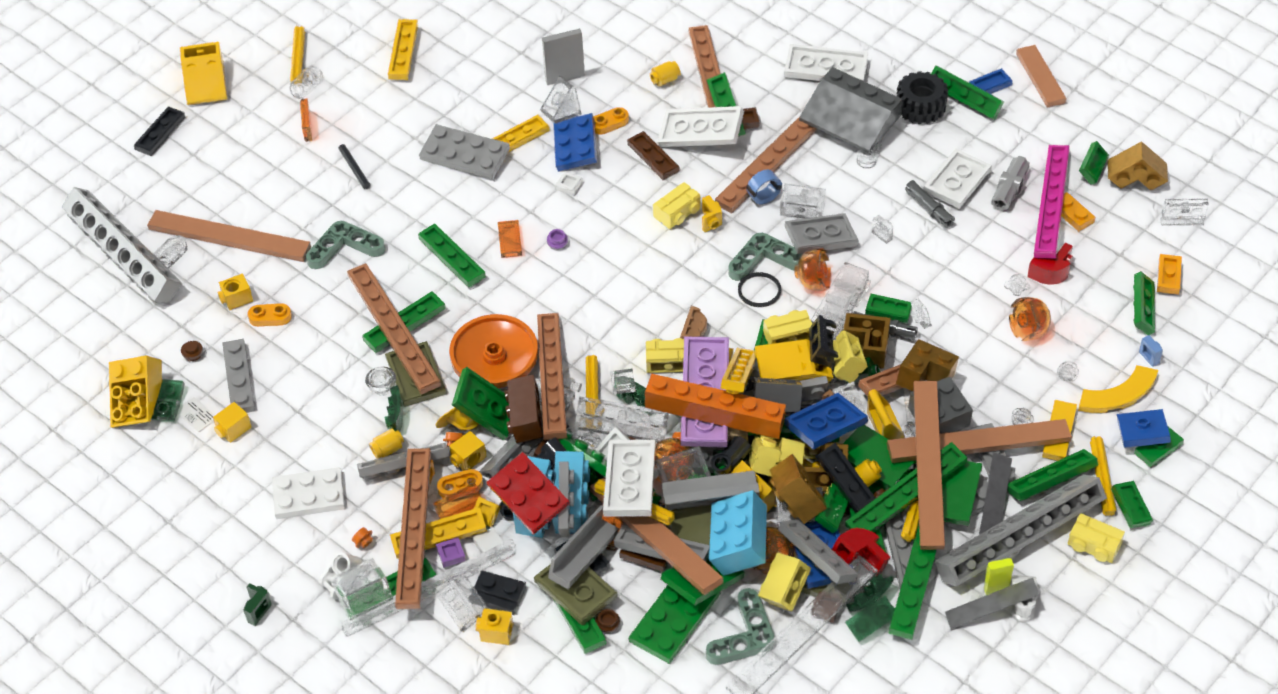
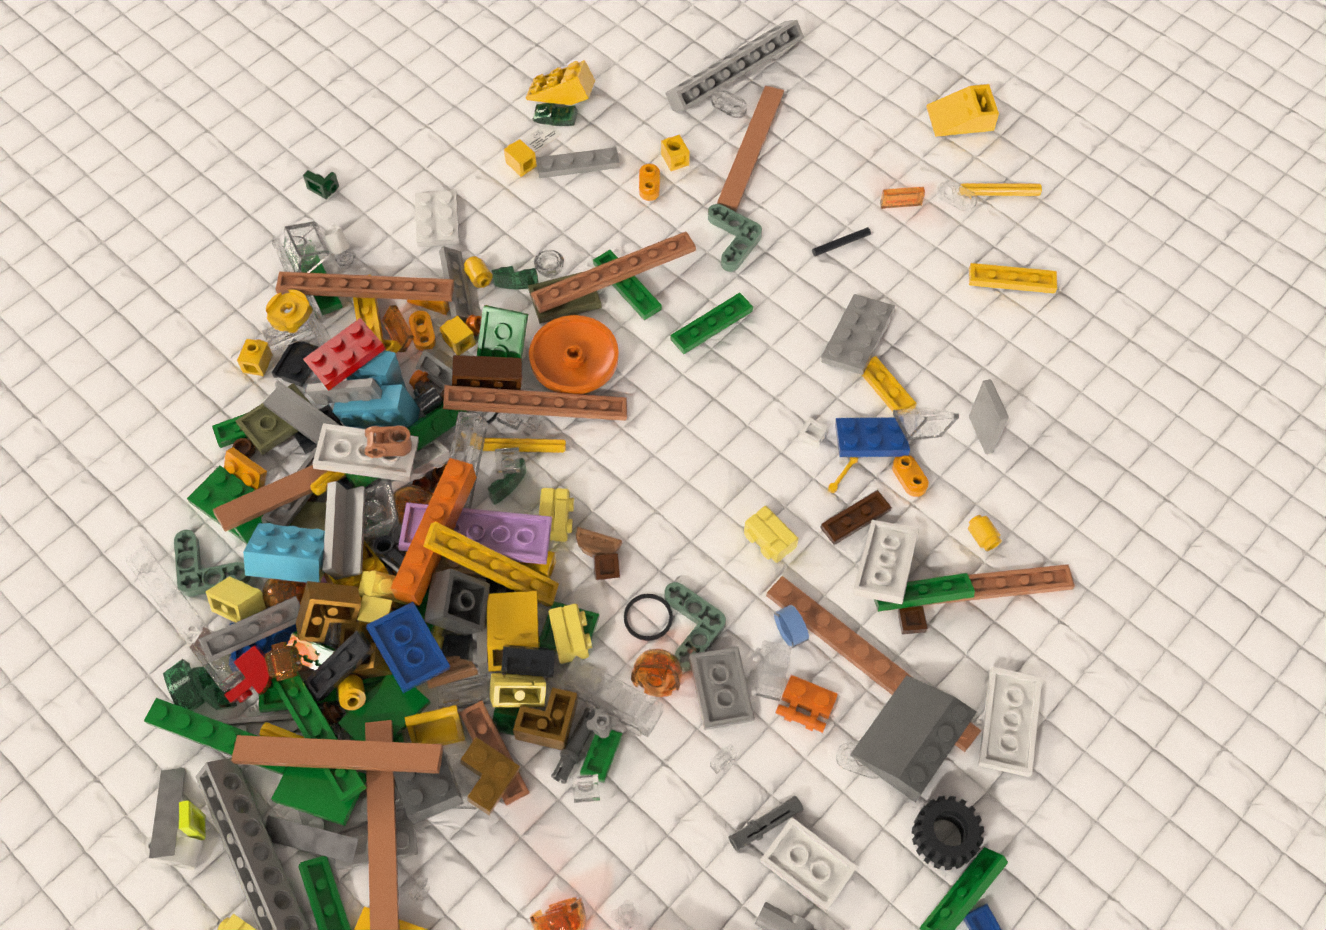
camera: 90 degrees right, 10 degrees up
black tile [133,106,186,156] -> none
reddish brown plate [181,341,203,361] -> none
orange plate [352,527,373,548] -> none
medium lavender plate [436,538,466,568] -> none
clear orange tile [498,220,522,258] -> none
medium lavender plate [547,229,568,249] -> none
yellow bracket [702,195,722,232] -> none
none -> light orange plate [224,447,267,490]
none -> clear orange head [264,642,302,681]
none -> yellow plate [265,290,313,333]
none -> nougat piece [364,426,412,458]
none -> light grey plate [587,708,617,738]
none -> reddish brown plate [593,553,620,580]
none -> orange plate [775,675,838,733]
none -> yellow hinge [828,457,858,493]

